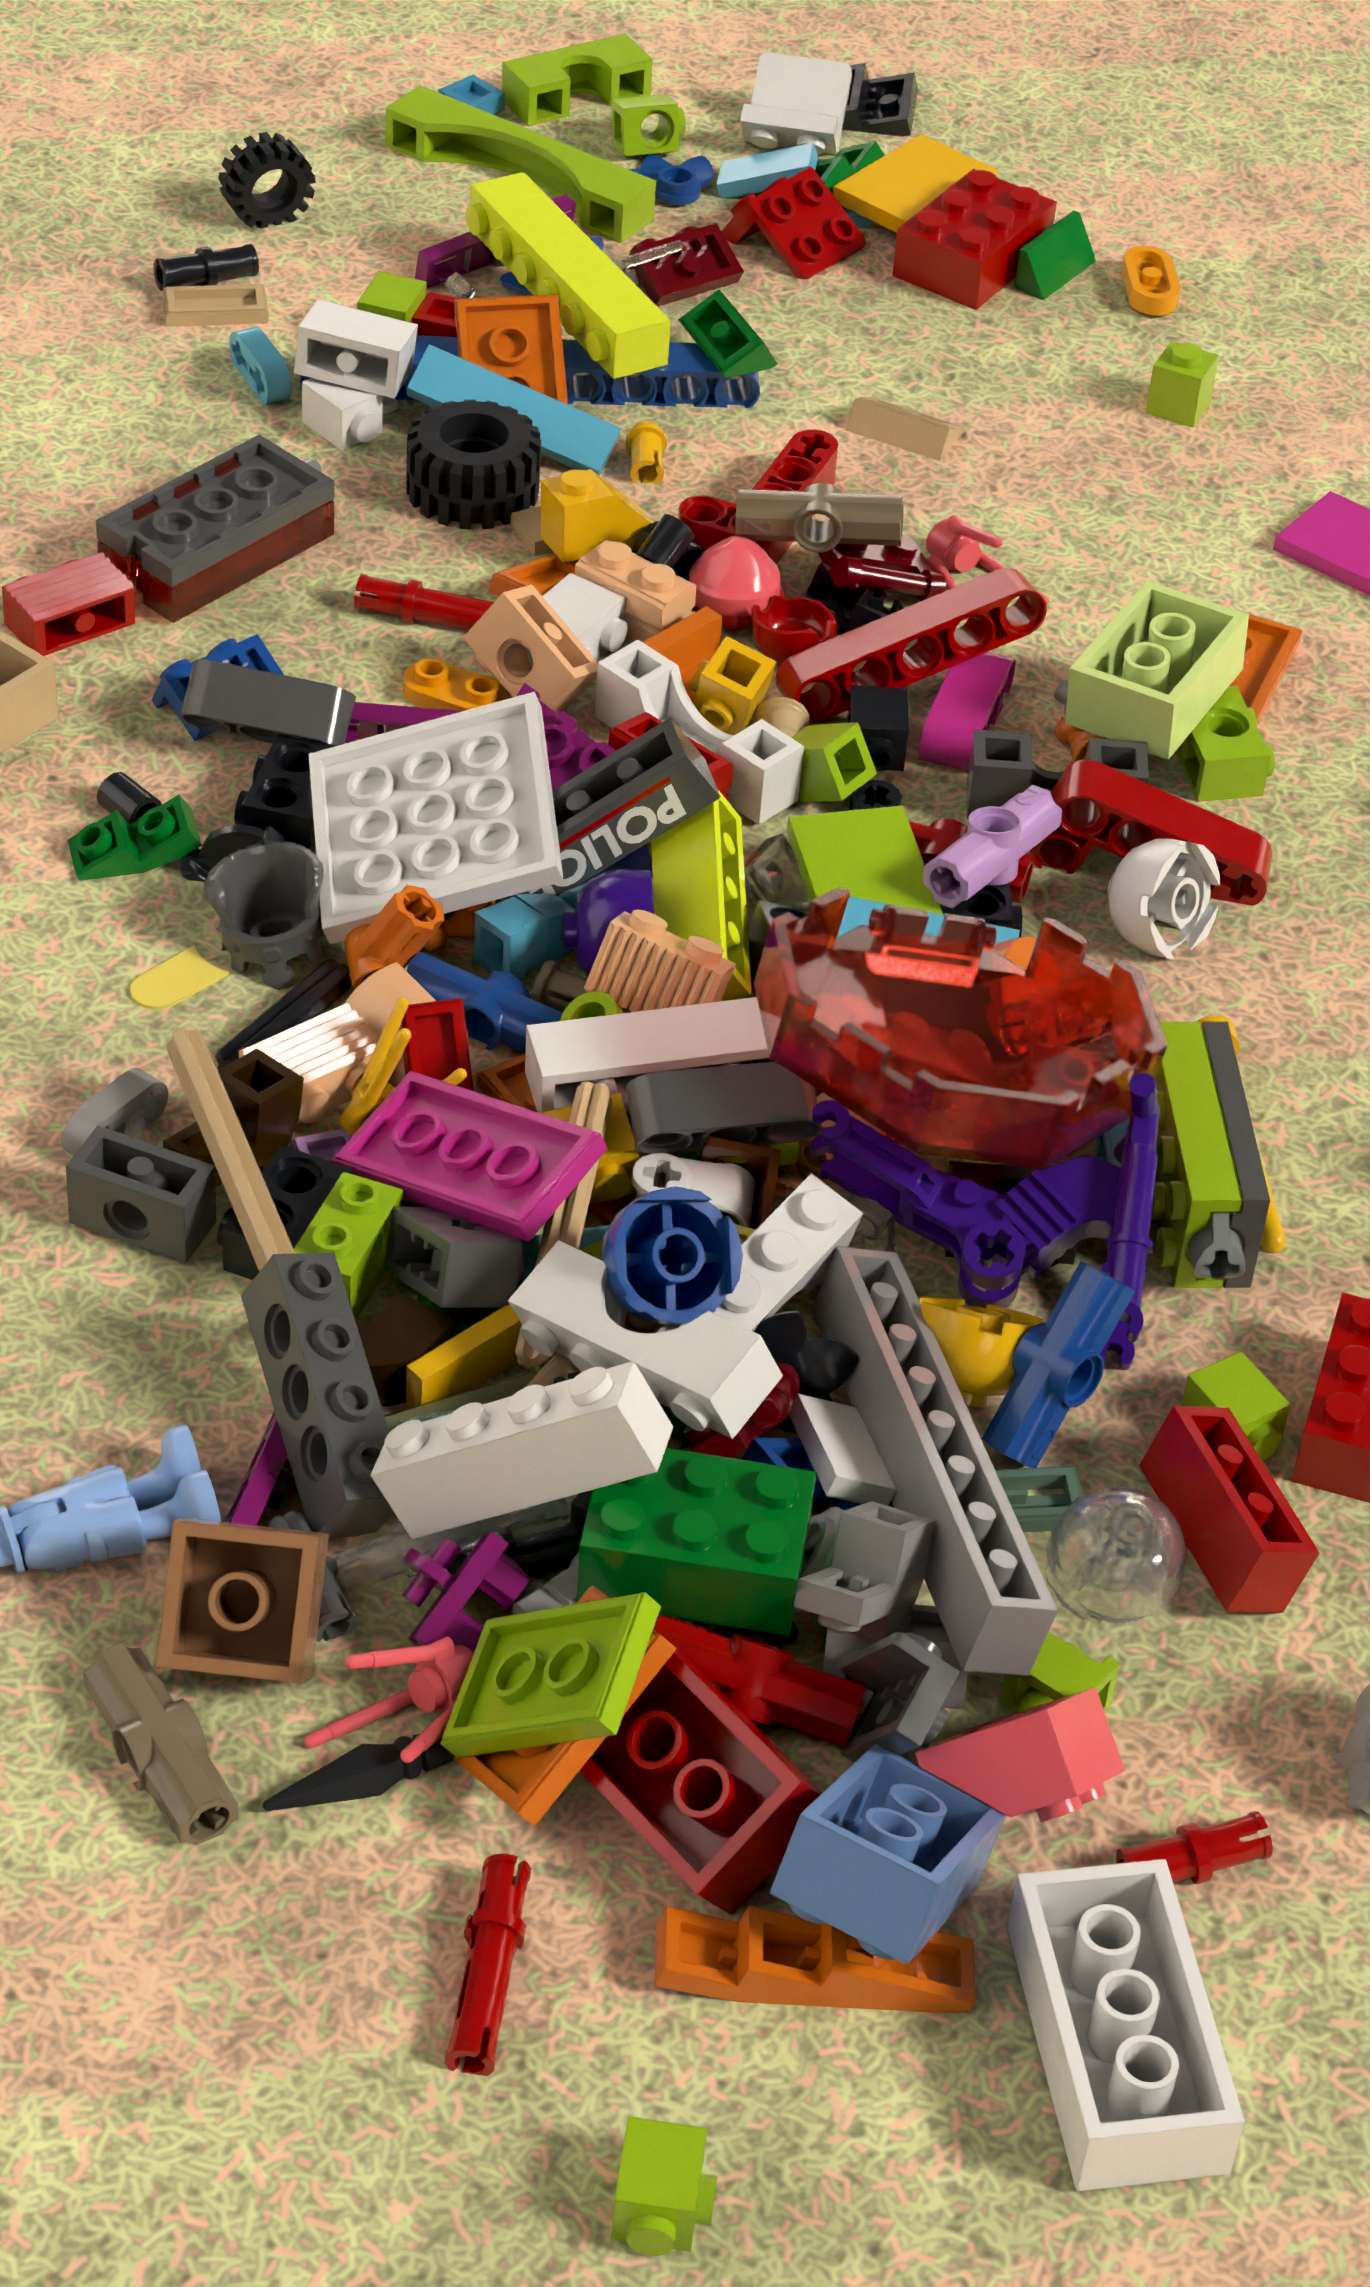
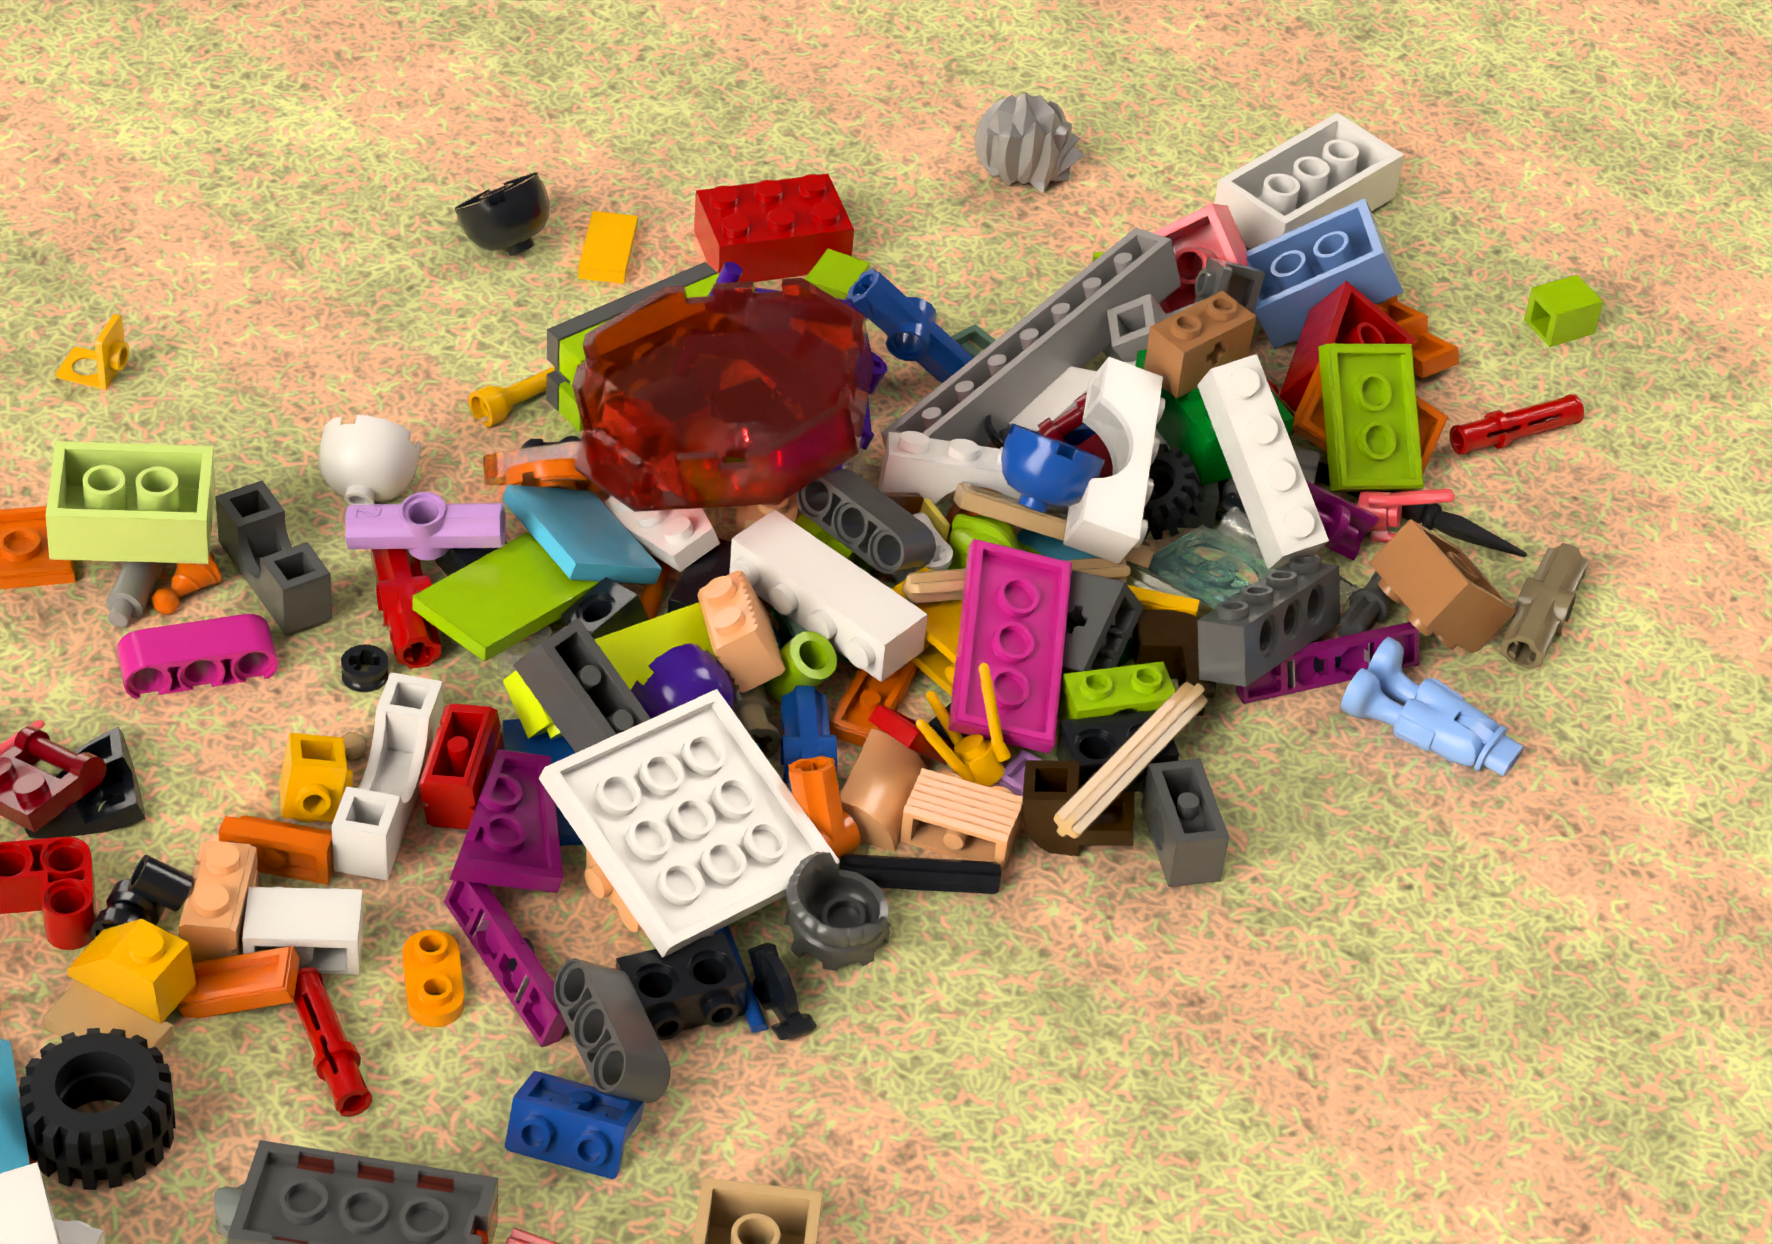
camera: 125 degrees left, 0 degrees up
light grey beam [62,1068,169,1156] -> none
green slope [67,795,202,881] -> none
black hinge [97,772,162,824] -> none
light yellow piece [130,945,229,1010] -> none
light nougat brick [463,584,598,713] -> none
coral hair [688,536,785,632] -> none
dark tan piece [735,482,904,553] -> none
red hair [751,595,837,665] -> none
red beam [776,567,1047,723] -> none
lime brick [791,722,877,802] -> none
black brick [846,685,909,772] -> none
yellow cylinder [919,1296,1046,1407] -> none
red beam [1030,760,1272,906] -> none
clear cylinder [1045,1486,1188,1627] -> none
red pin [1116,1811,1273,1884] -> none
red brick [1139,1405,1320,1613] -> none
none -> medium nougat brick [1144,291,1256,398]

